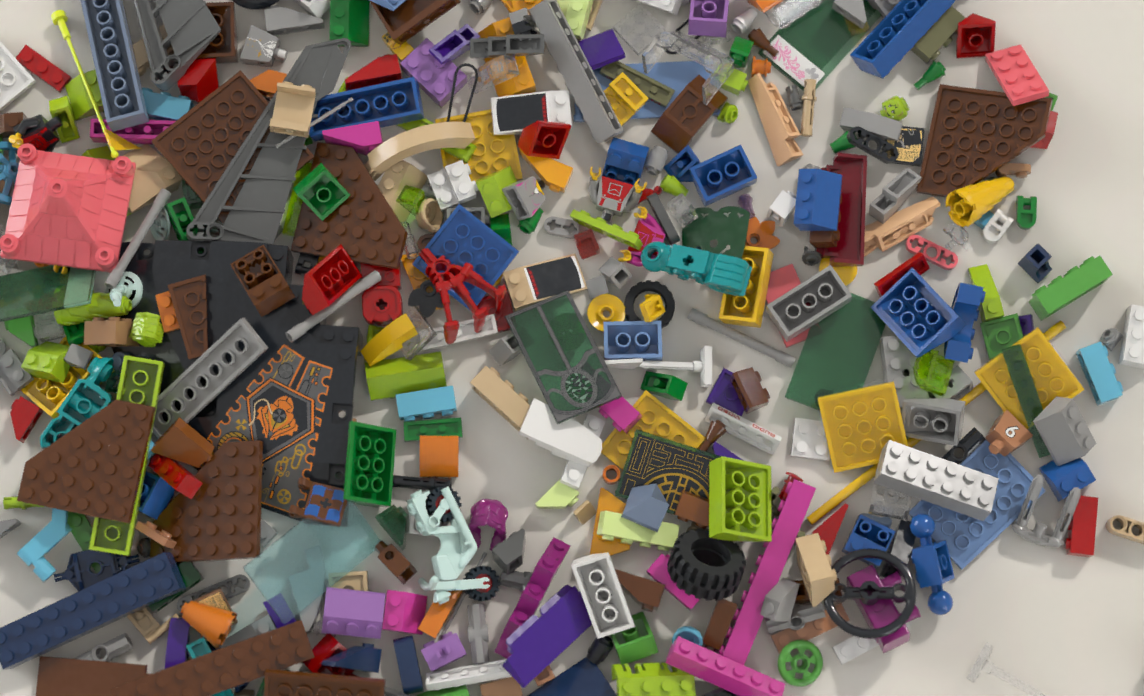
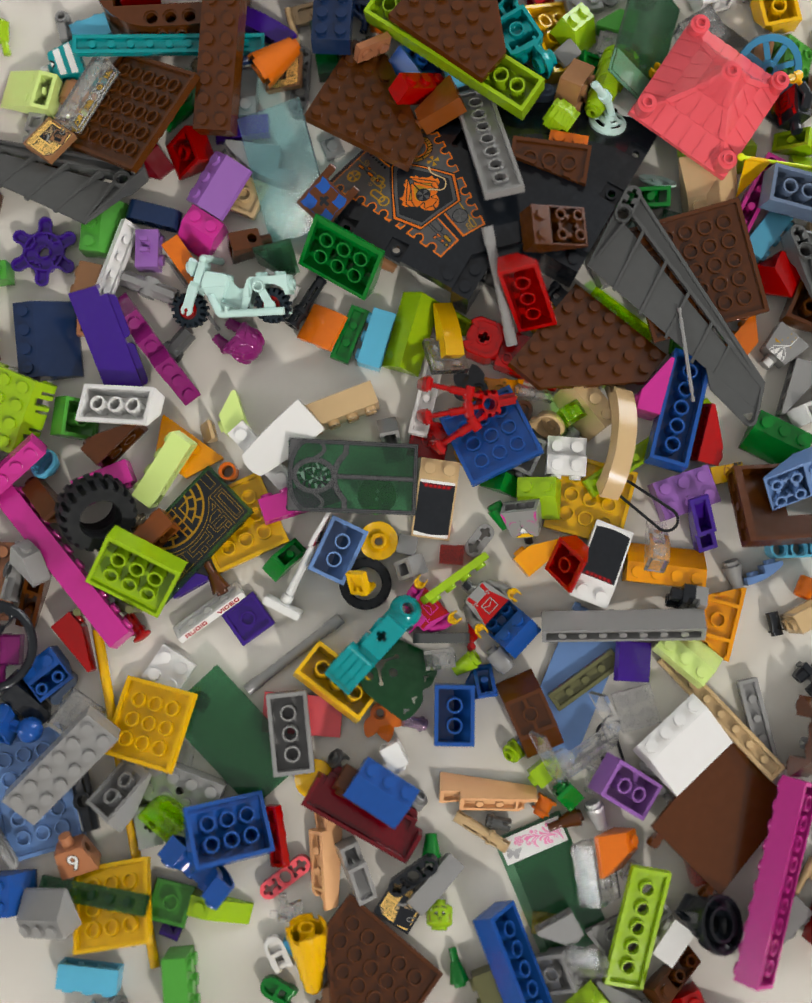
camera: 120 degrees right, 5 degrees up
light grey piece [104,188,171,289] -> none
tan panel [269,81,316,138] -> none
green slope [293,163,350,221] -> none
dark blue slope [322,643,382,673] -> none
dark grey slope [470,34,544,59] -> none
dark grey slope [492,528,526,575] -> none
black brick [587,636,614,664] -> none
yellow slope [604,72,649,126] -> none
sand blue slope [621,483,669,532] -> none
reddish brown slope [730,367,770,414] -> none
tan slope [795,533,837,607] -> none
dark blue brick [1018,243,1053,283] -> none

